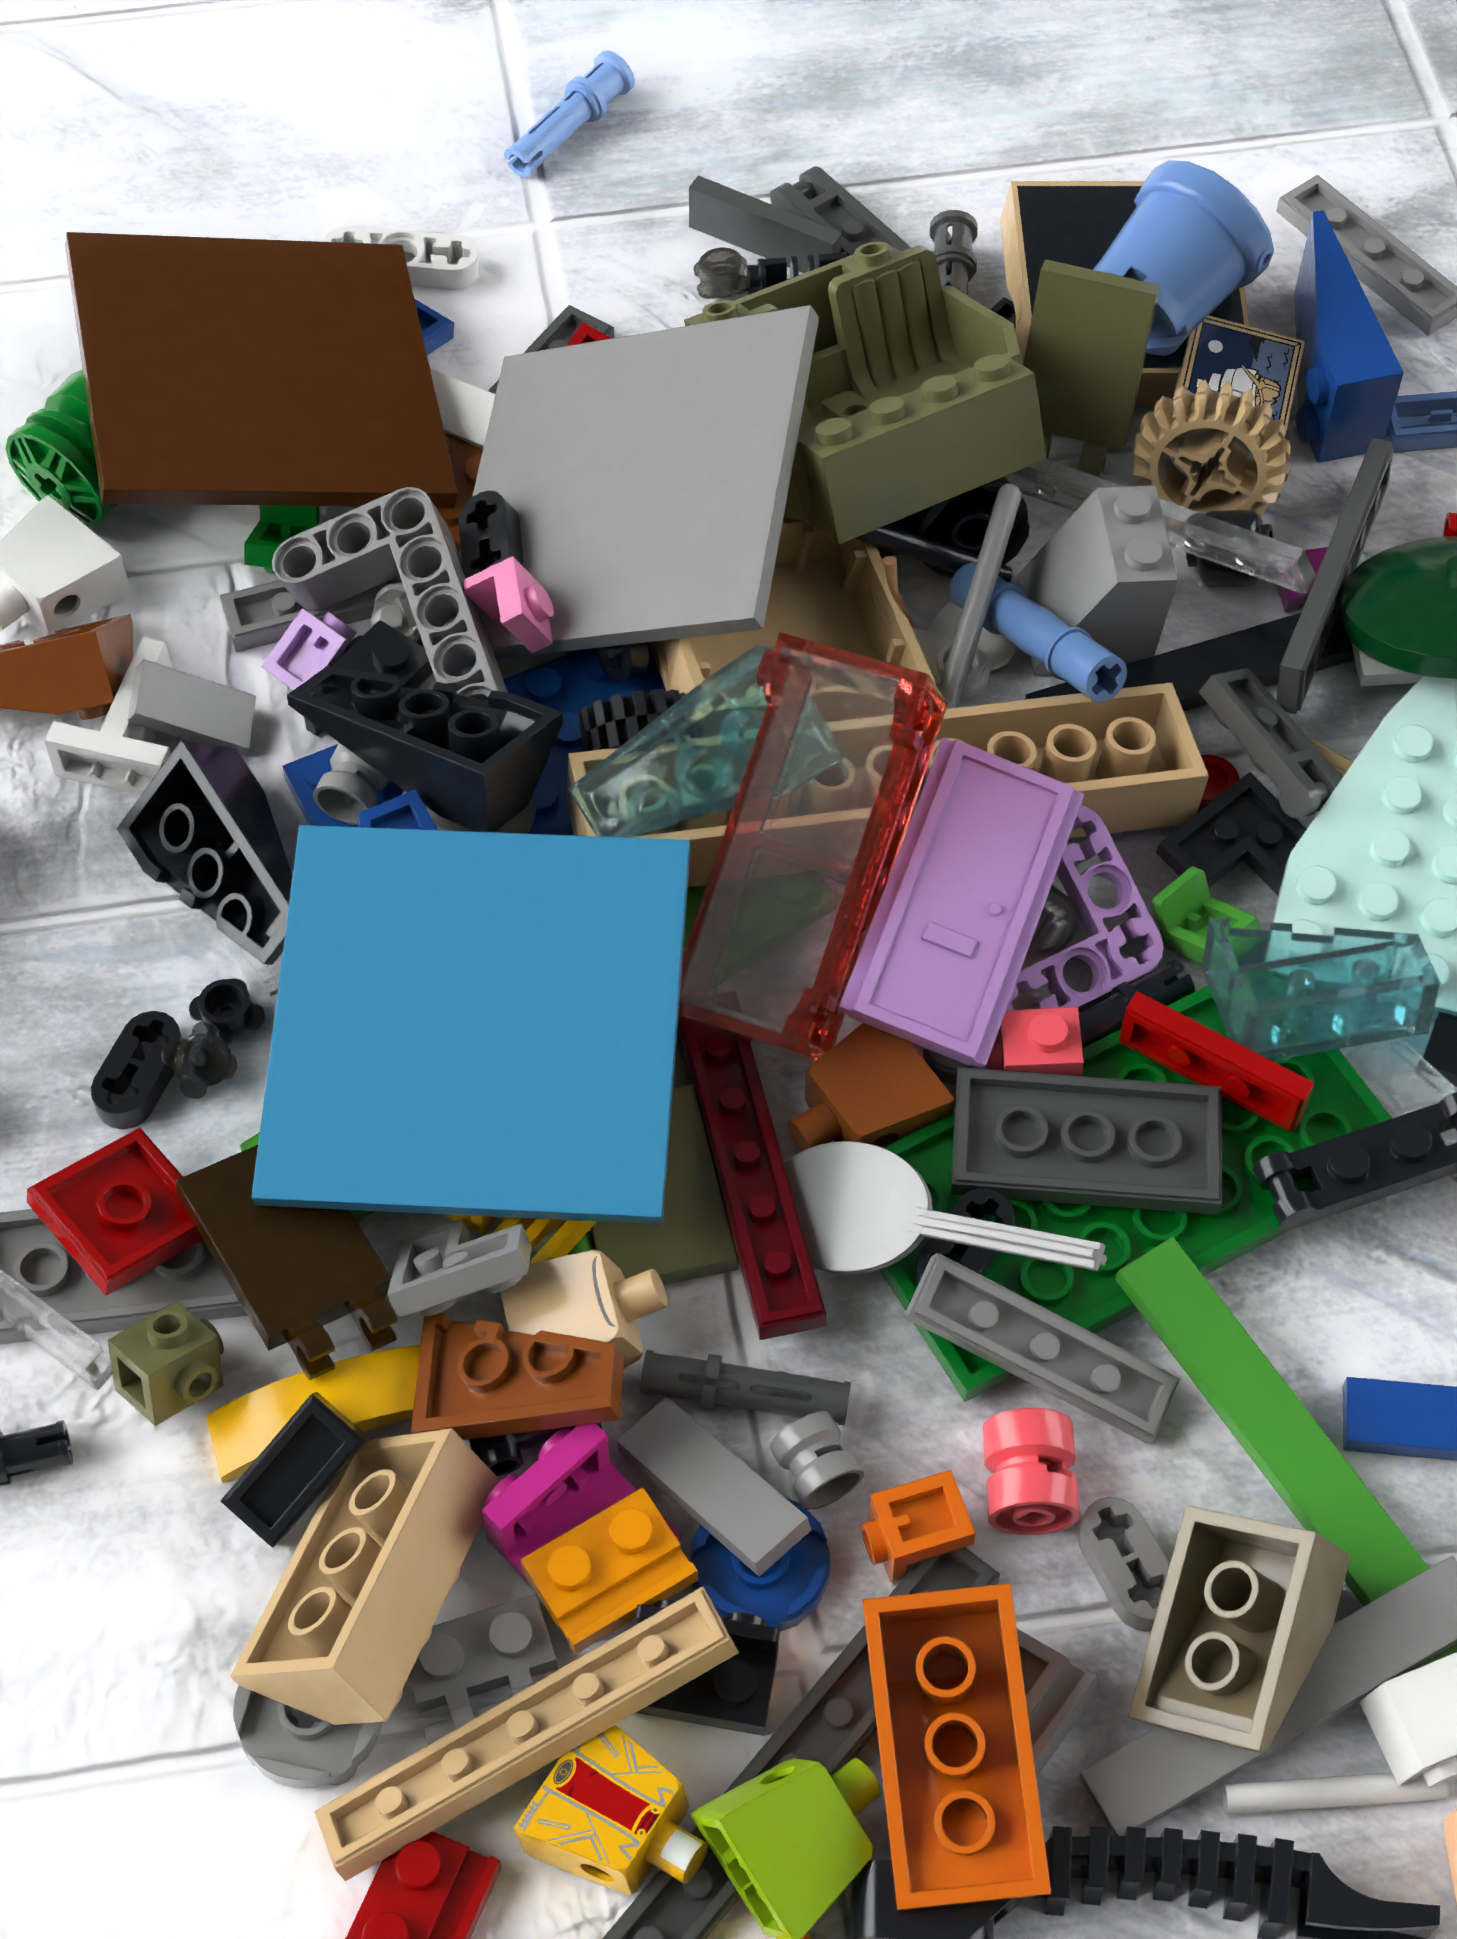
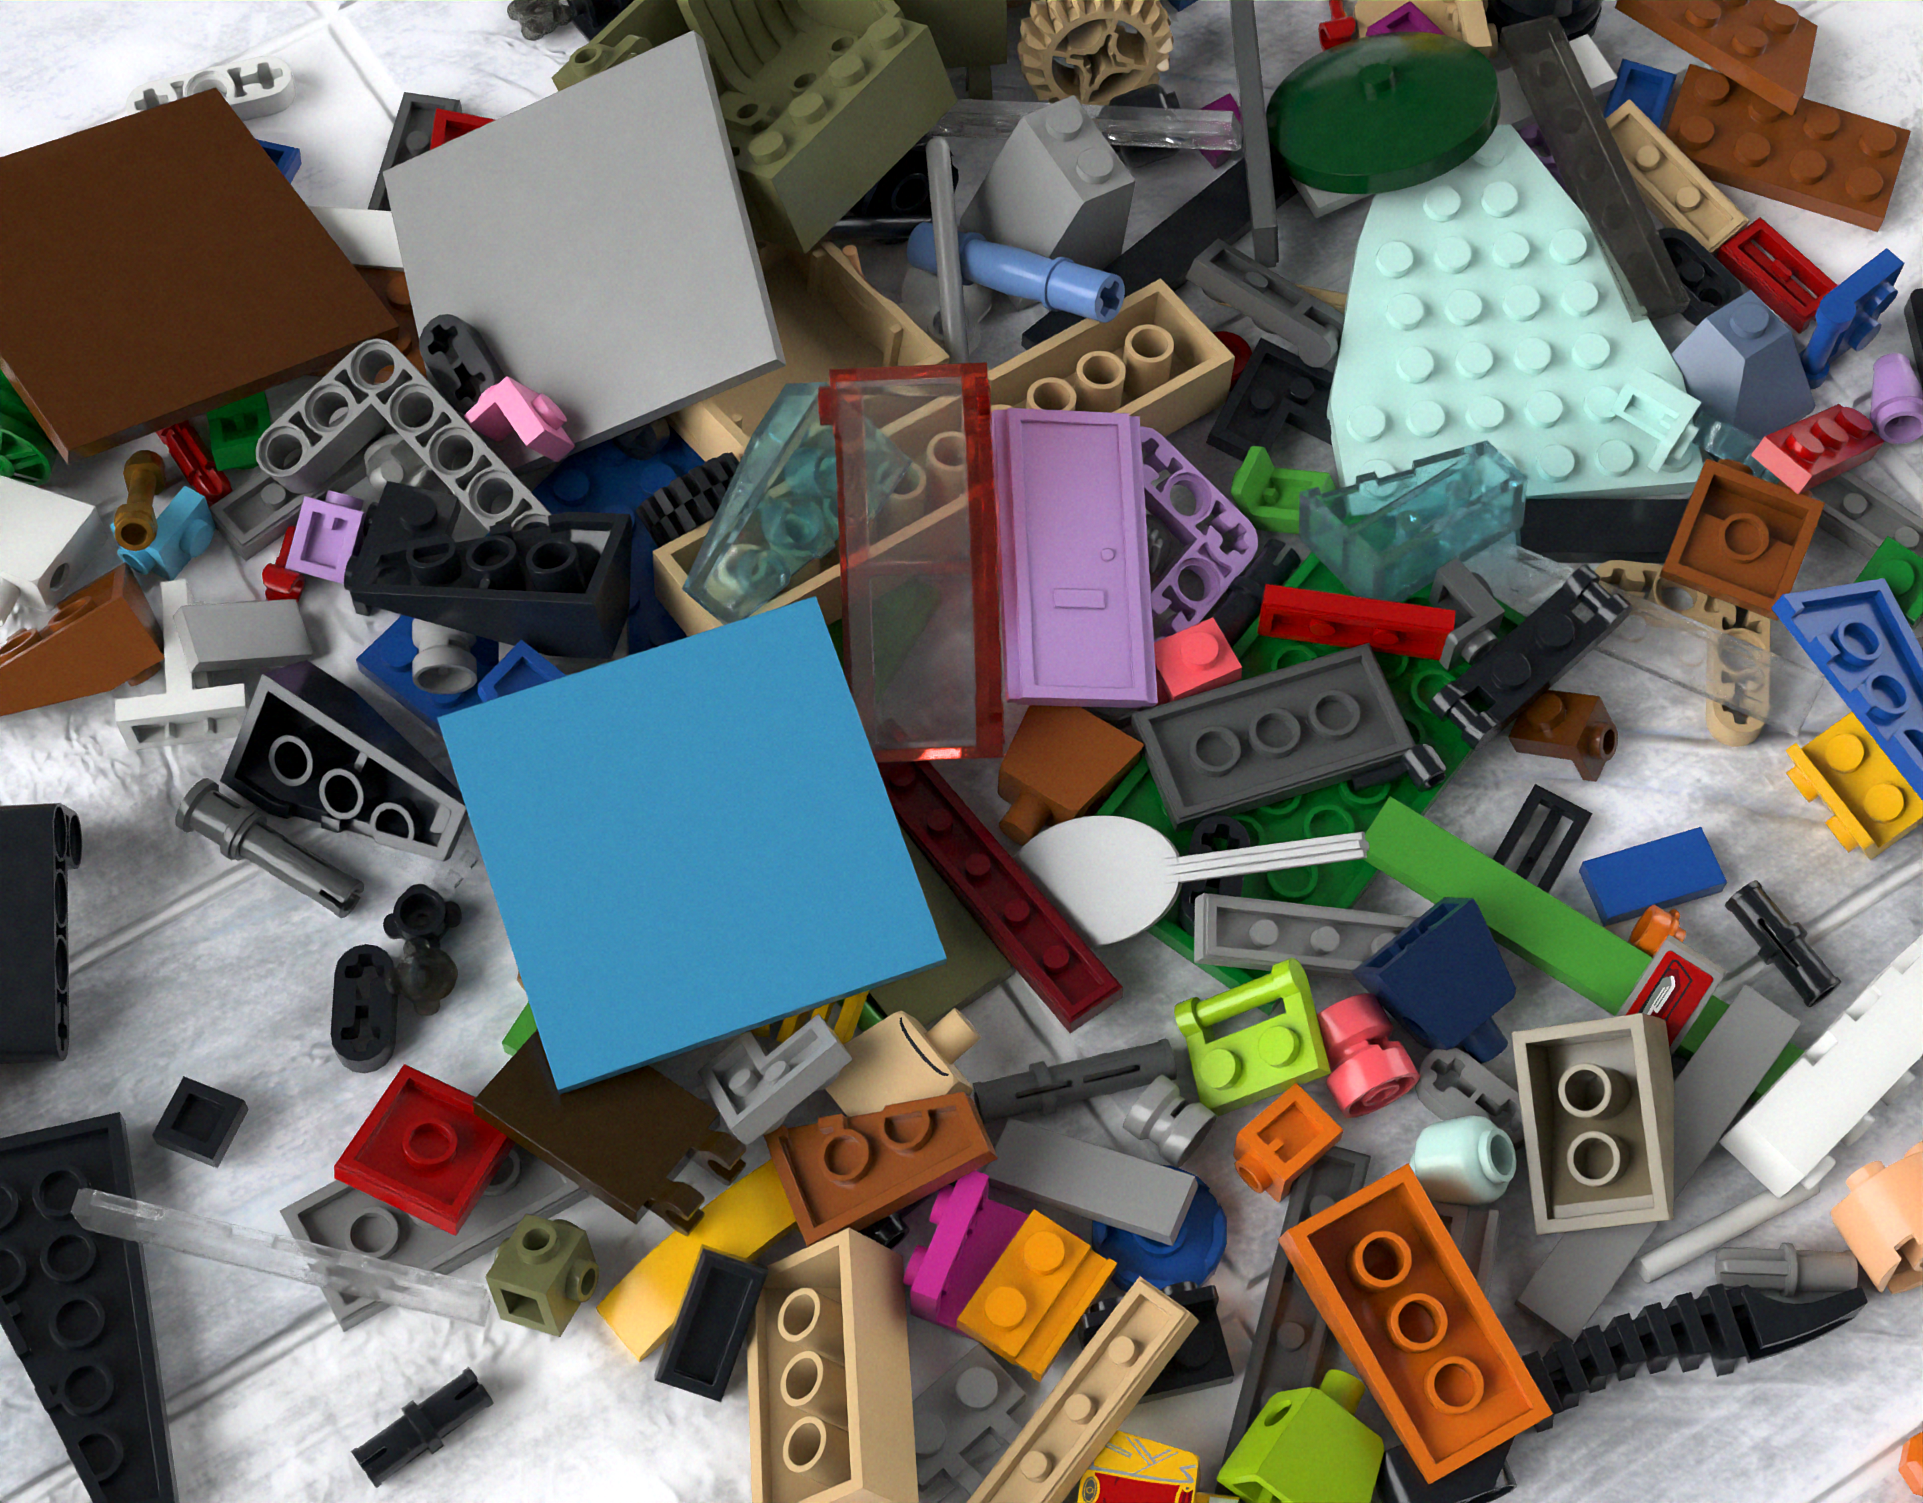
camera: 25 degrees left, 5 degrees up
none -> medium azure bracket [110,486,216,581]
none -> pearl gold bar [114,450,166,551]
none -> red axle [156,419,233,507]
none -> dark grey pin [175,778,364,918]
none -> red hand [262,526,305,603]
none -> lime plate [1174,957,1331,1117]
none -> black hand [1351,744,1446,792]
none -> dark blue torso [1352,897,1516,1064]
none -> light aqua head [1410,1115,1517,1207]
none -> dark grey bracket [1428,557,1505,672]
none -> black tile [1493,784,1593,894]
none -> reddish brown bracket [1508,690,1618,782]
none -> slope [1614,934,1727,1056]
none -> orange plate [1628,905,1686,958]
none -> light grey axle [1715,1243,1858,1298]

